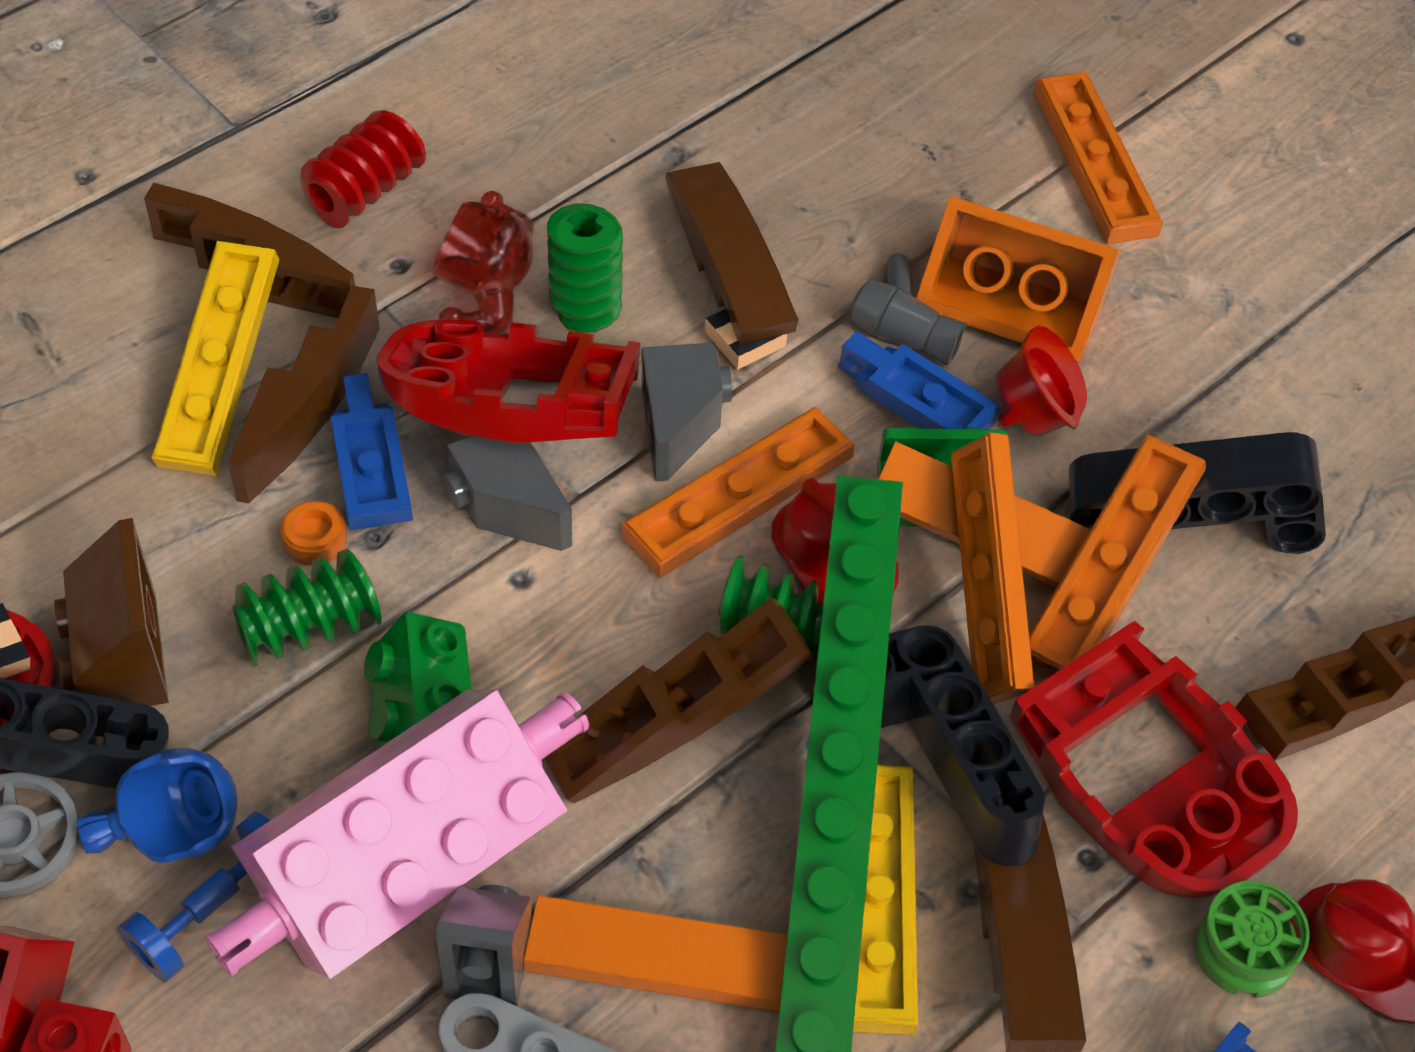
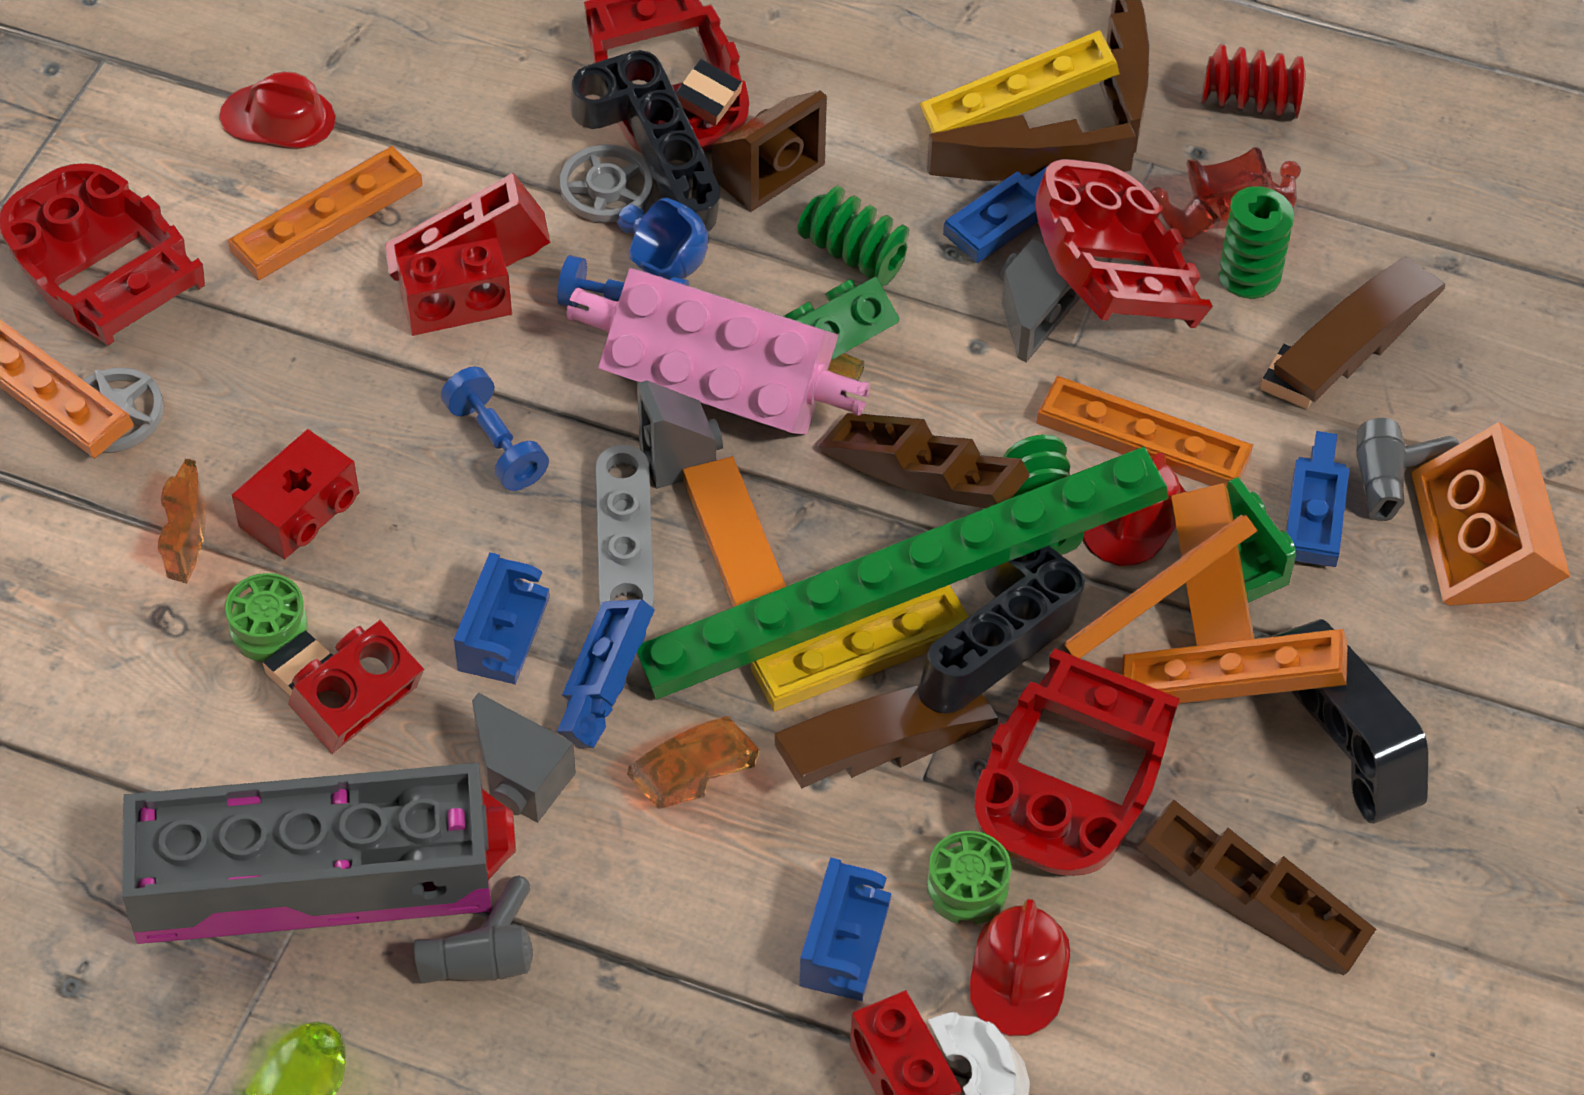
camera: 65 degrees right, 0 degrees up
orange tile [280,501,347,565] -> none
dark grey slope [641,342,732,481] -> none
red piece [995,325,1087,436] -> none

